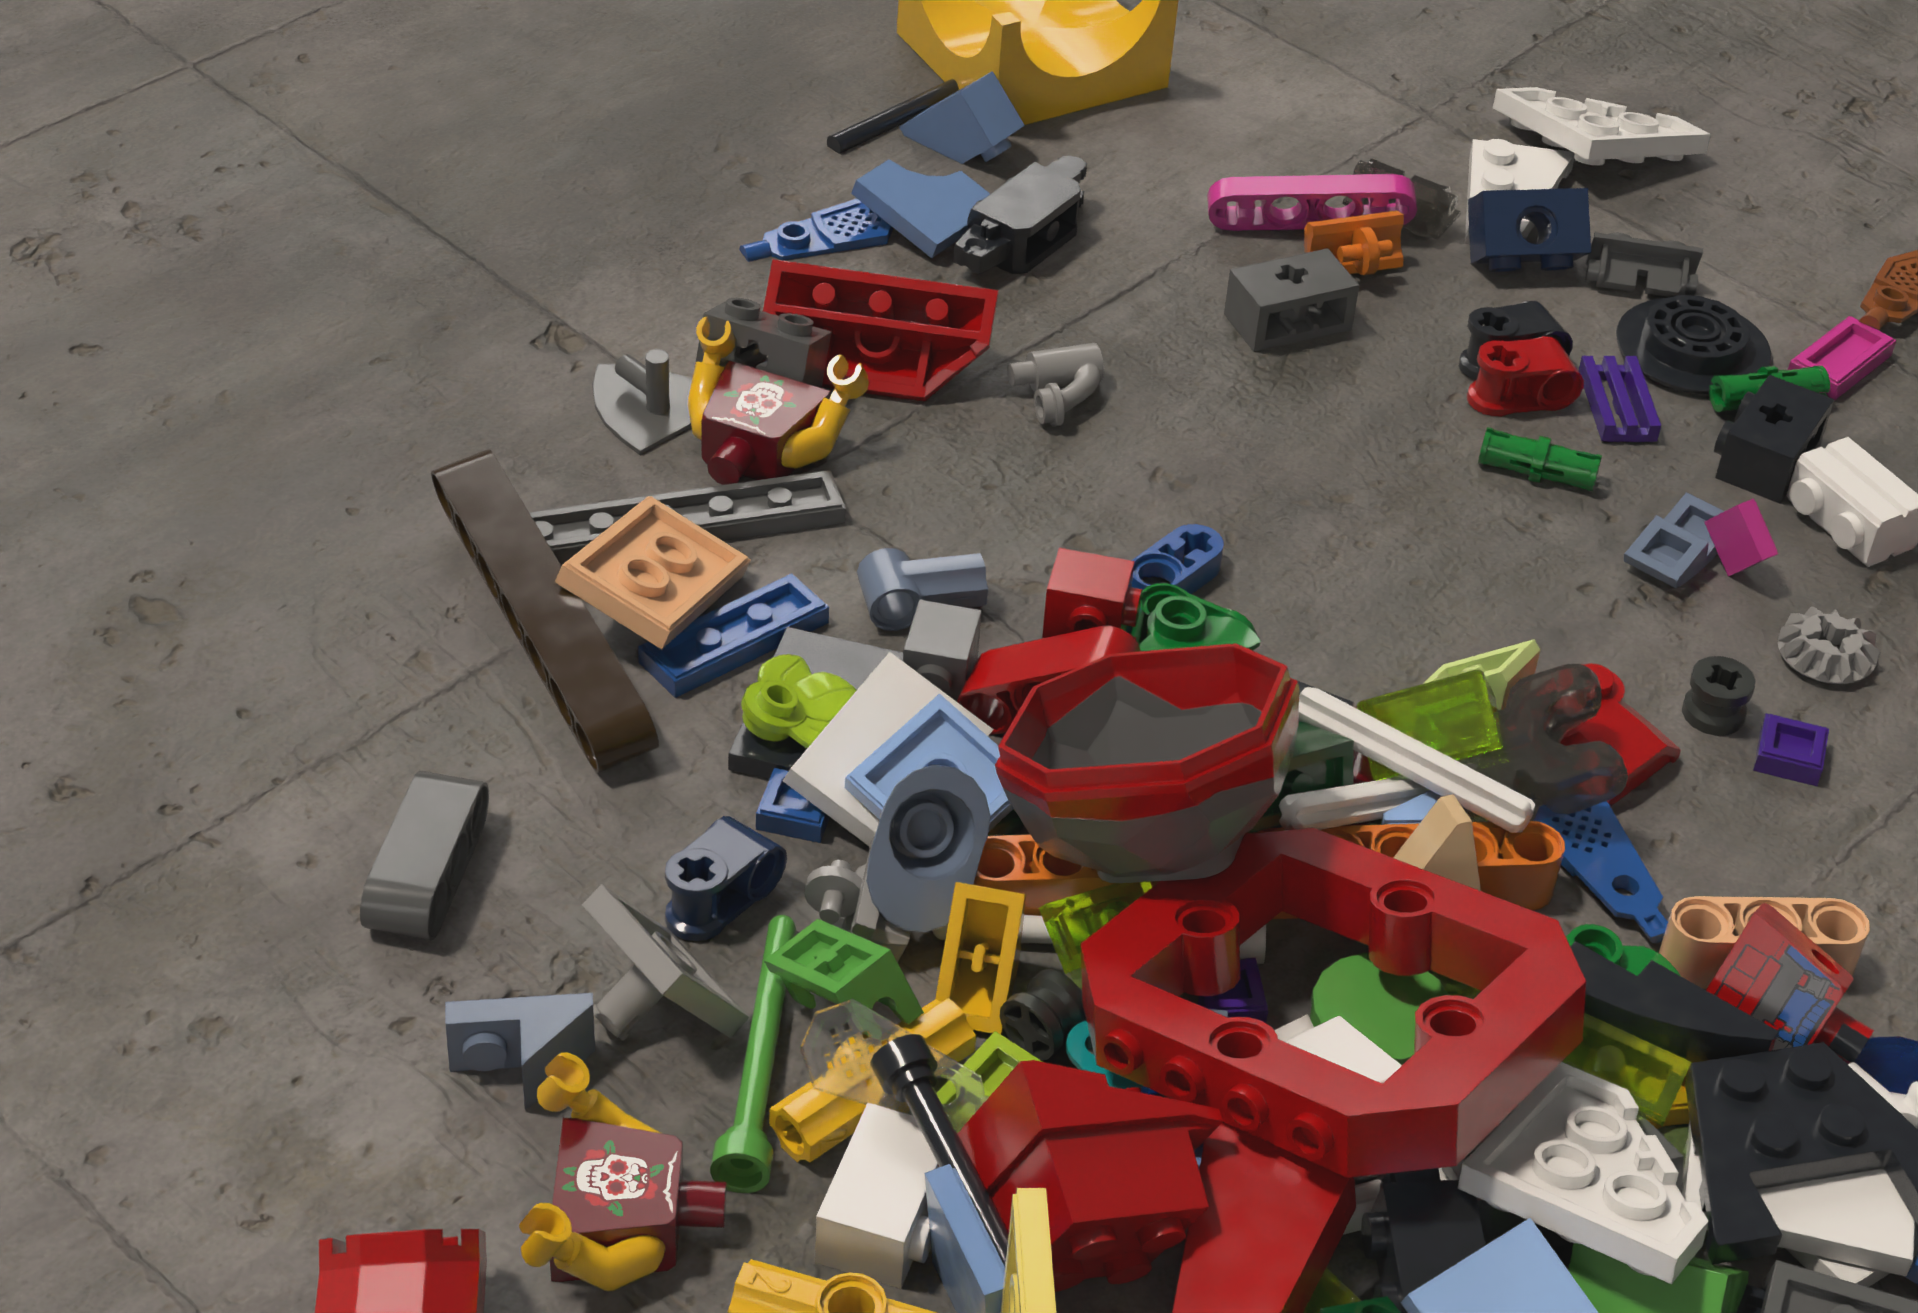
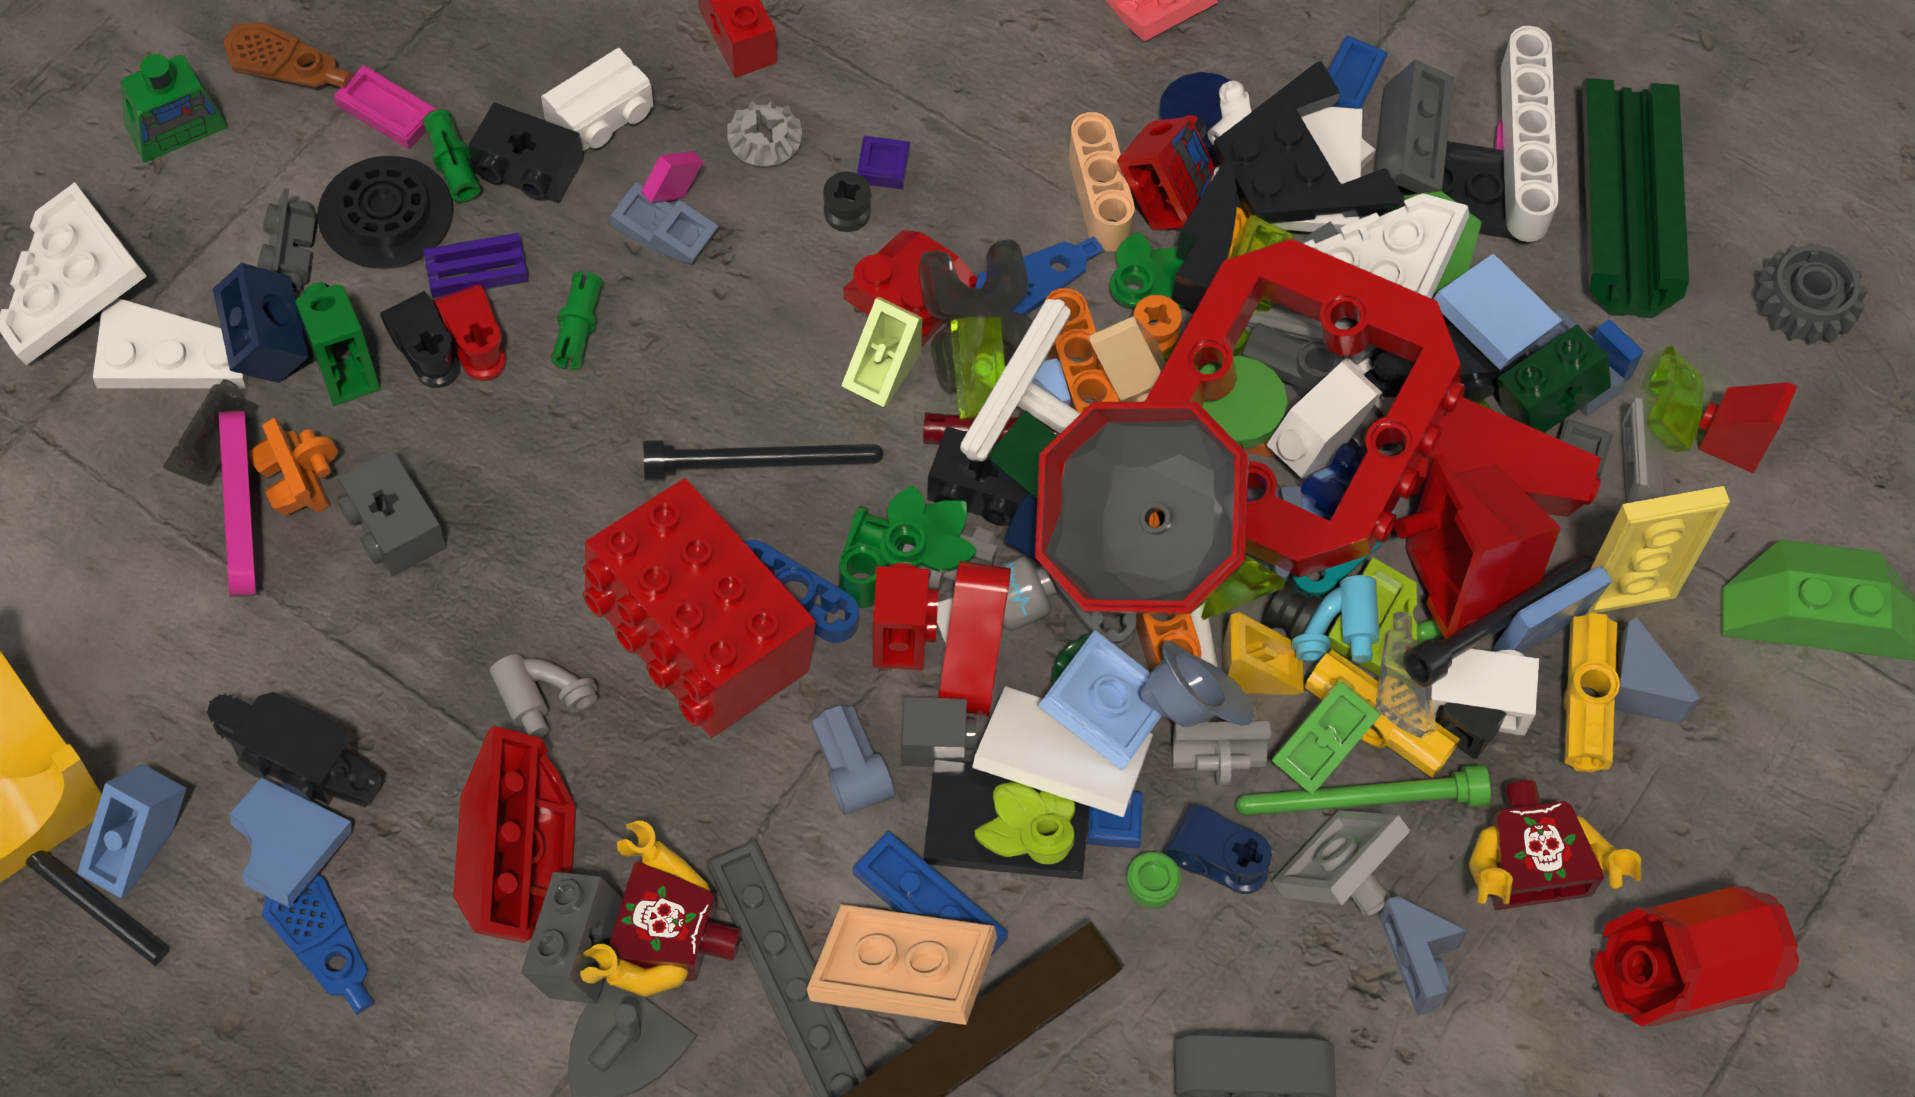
camera: 100 degrees left, 20 degrees up
none -> green torso [120,54,227,163]
none -> green torso [295,282,380,406]
none -> red brick [583,478,816,739]
none -> black piece [643,440,883,481]
none -> bright green tile [1126,852,1181,909]
none -> medium azure plant [1292,575,1379,663]
none -> pearl dark grey slope [1437,702,1507,759]

